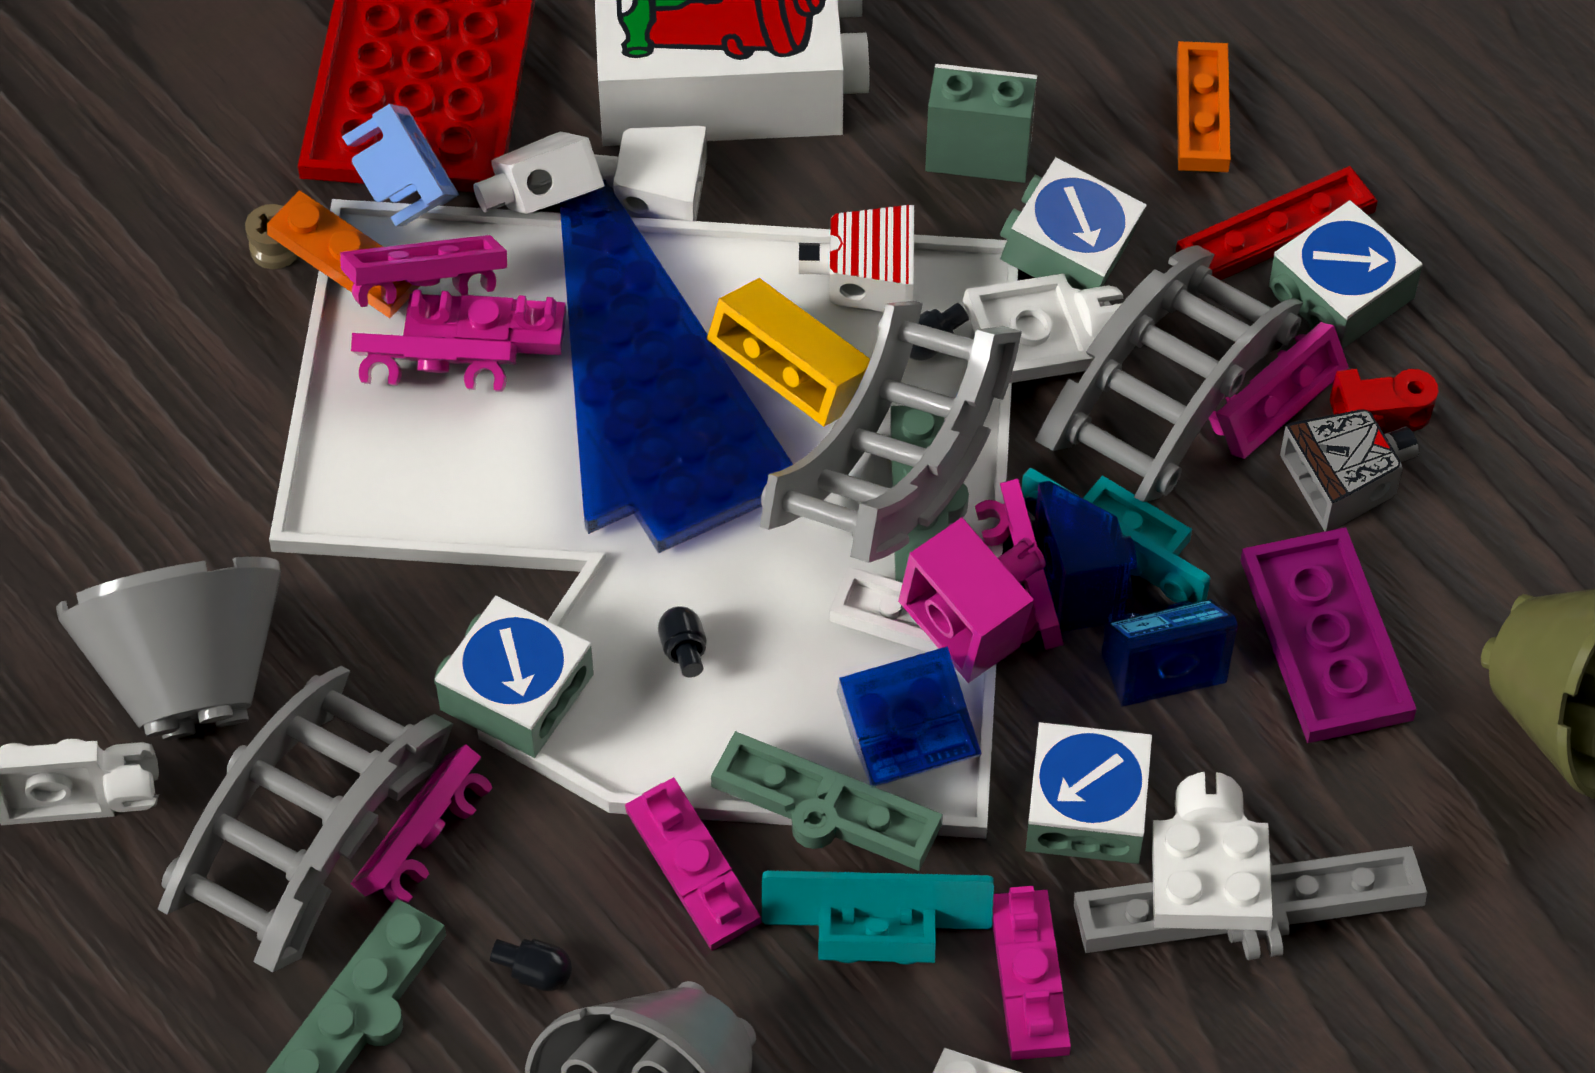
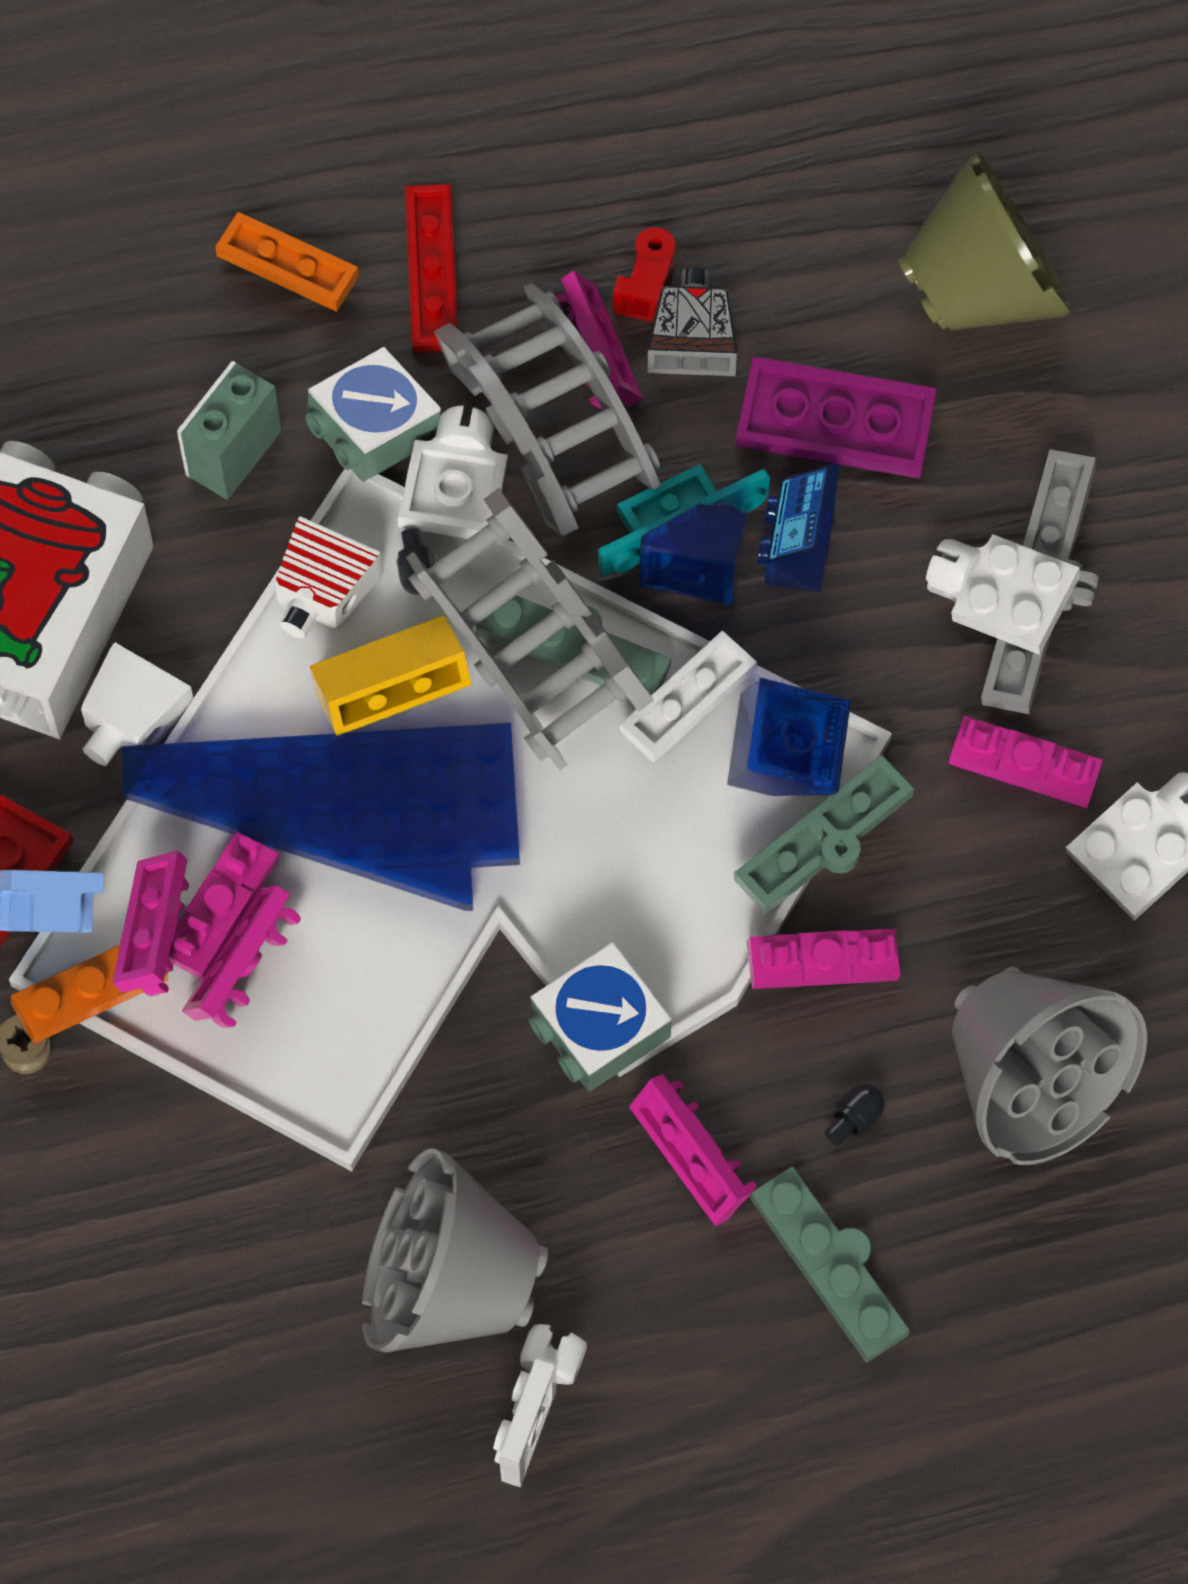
camera: 65 degrees left, 10 degrees up
light grey fence [158,666,453,972] -> none
white torso [474,131,605,214] -> none
black cylinder [658,606,707,678] -> none
teal bracket [762,870,994,964] -> none
dark pink brick [898,517,1046,683] -> none
dark pink plate [975,479,1064,650] -> none
piece [1025,722,1152,864] -> none
piece [1269,200,1423,349] -> none

